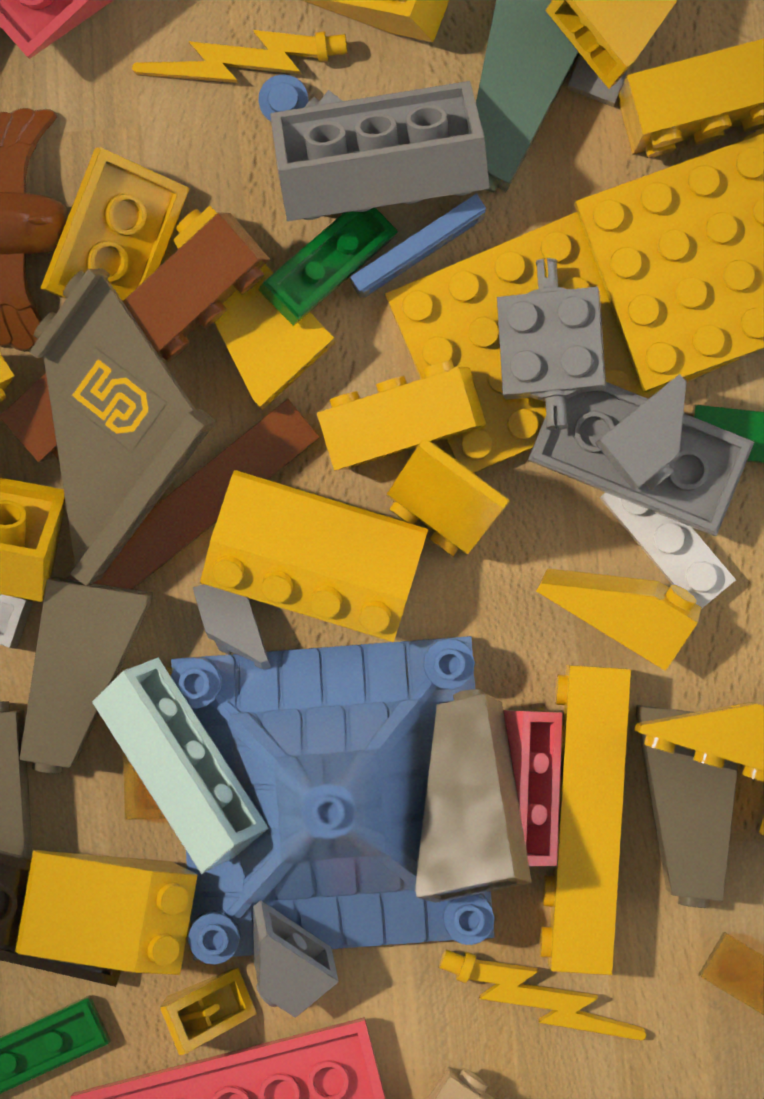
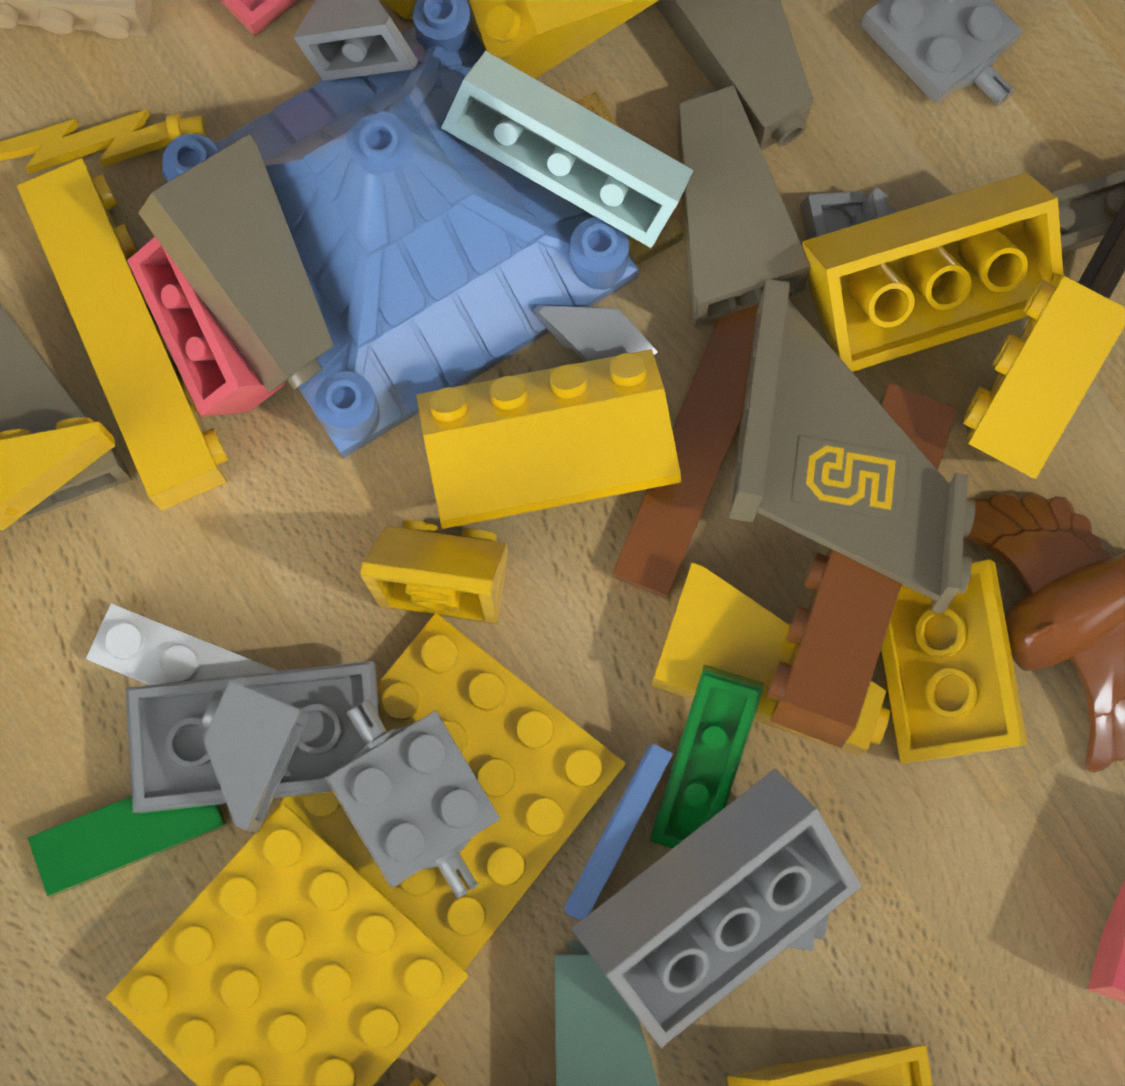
camera: 145 degrees right, 10 degrees down
yellow piece [132,30,348,83] -> none
medium blue plate [258,75,309,122] -> none
yellow brick [317,361,487,471] -> none
yellow slope [536,568,702,671] -> none

